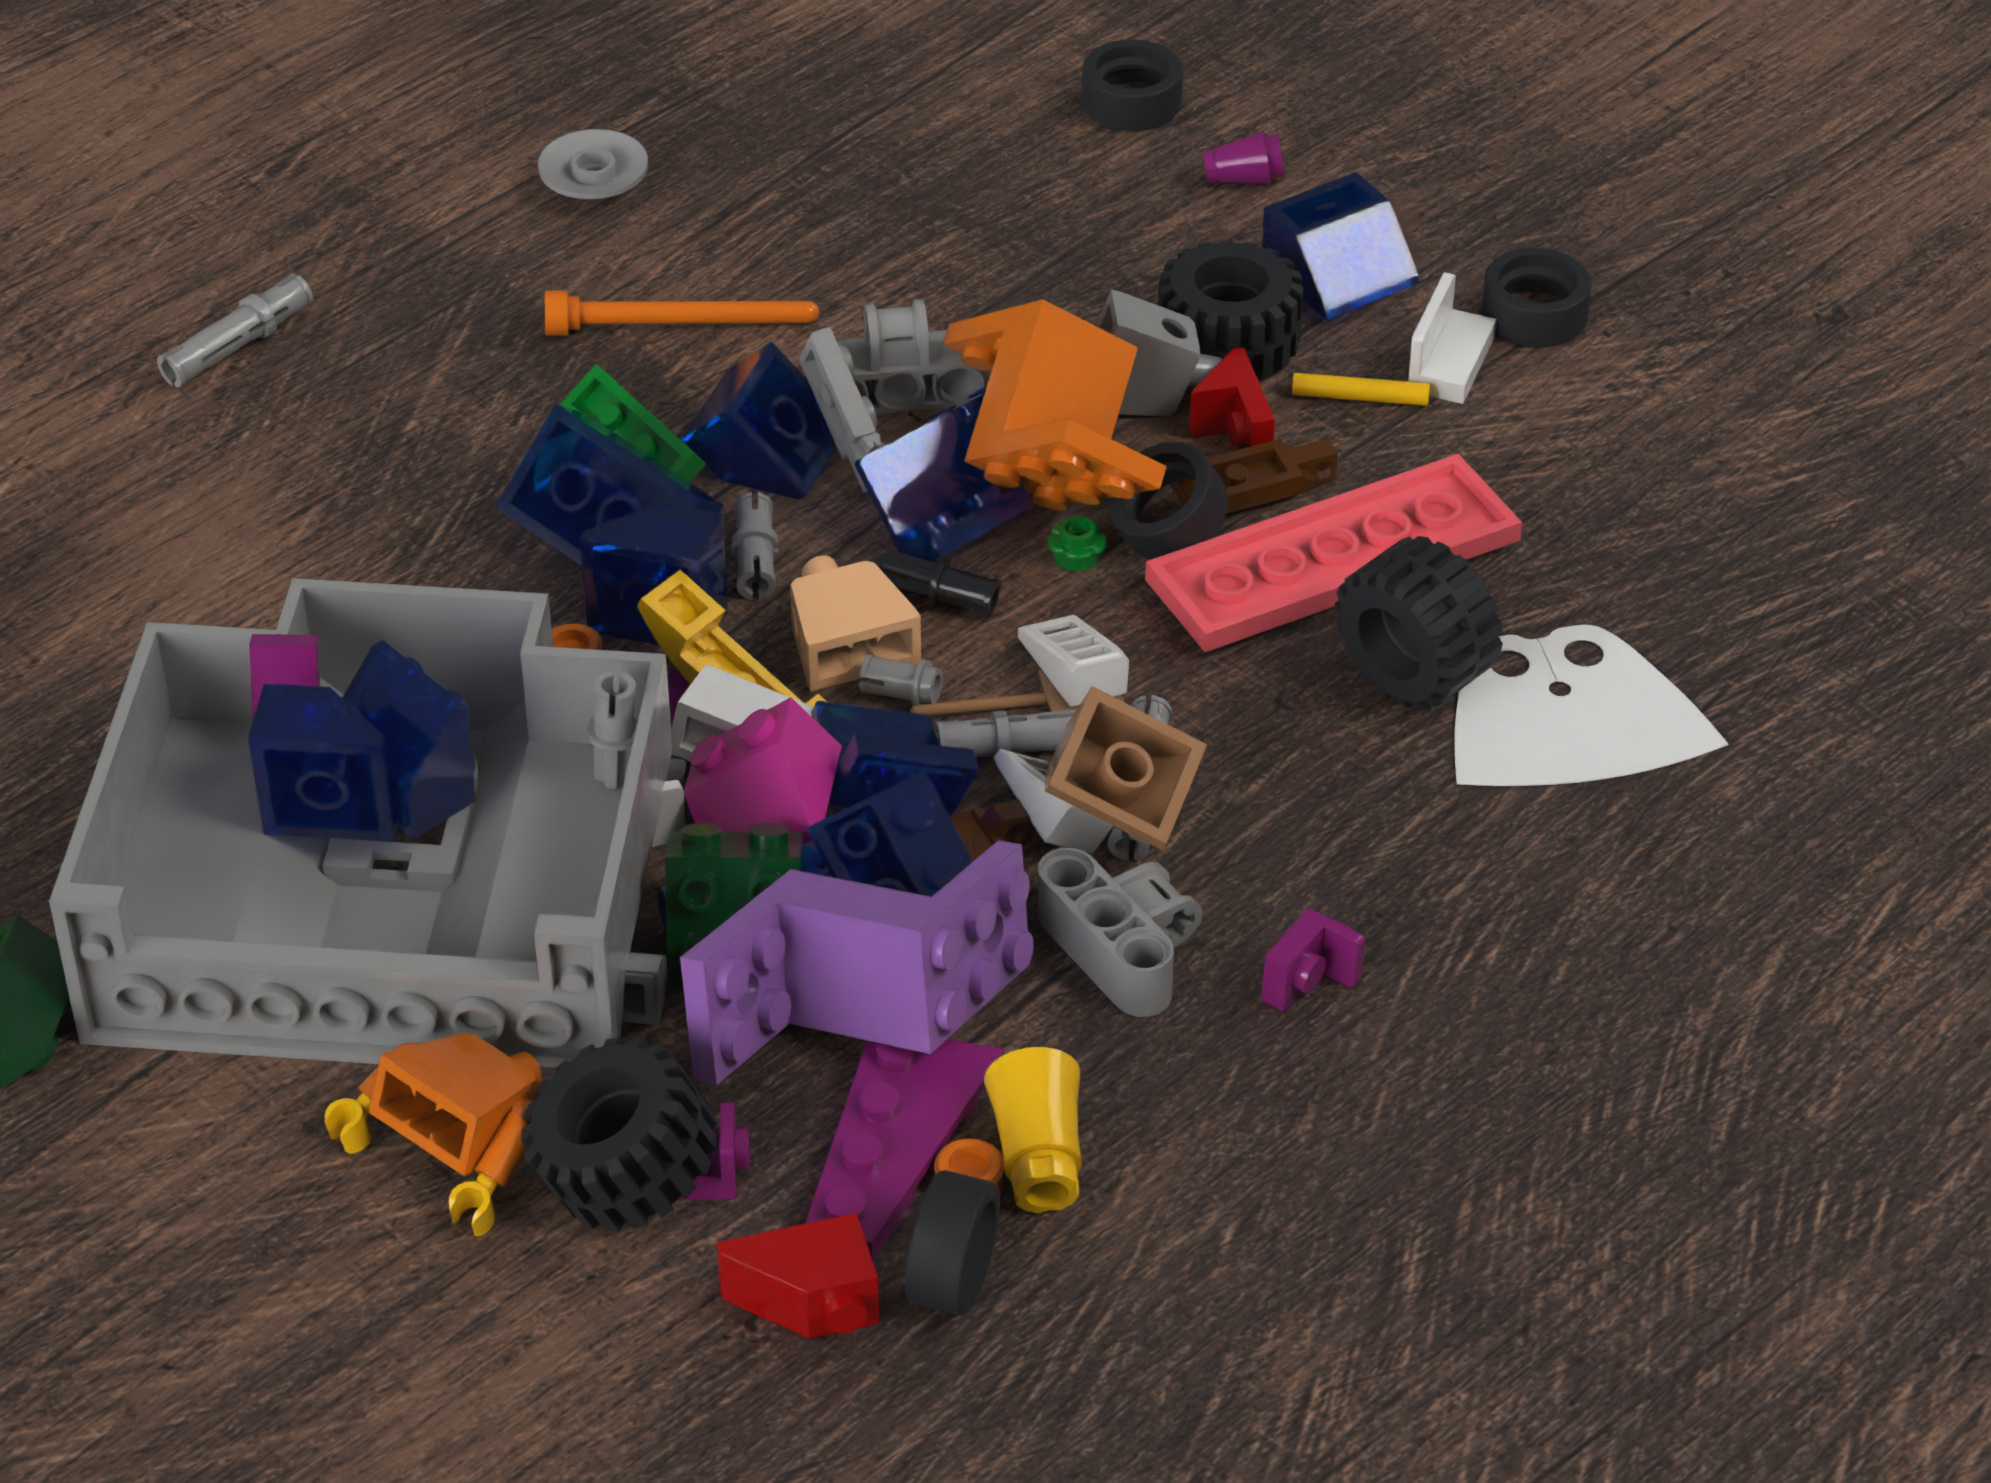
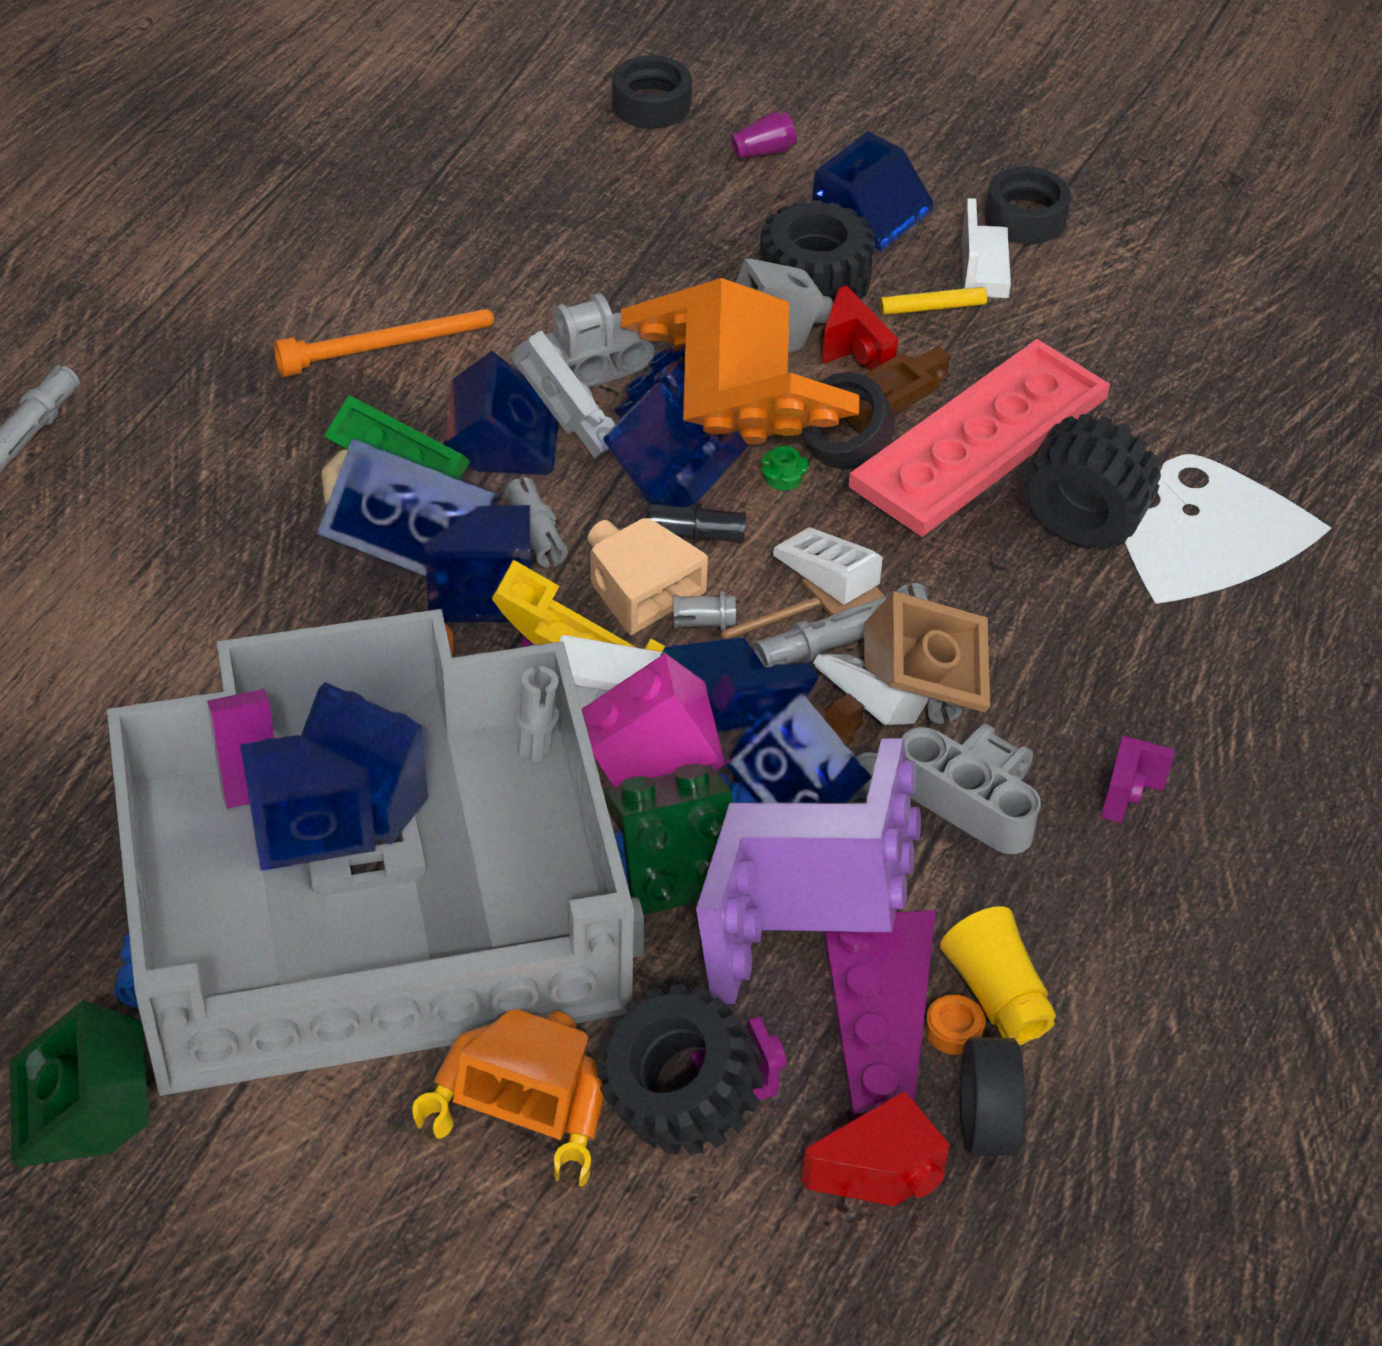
camera: 20 degrees left, 5 degrees up
light grey dish [538,129,648,199] -> none

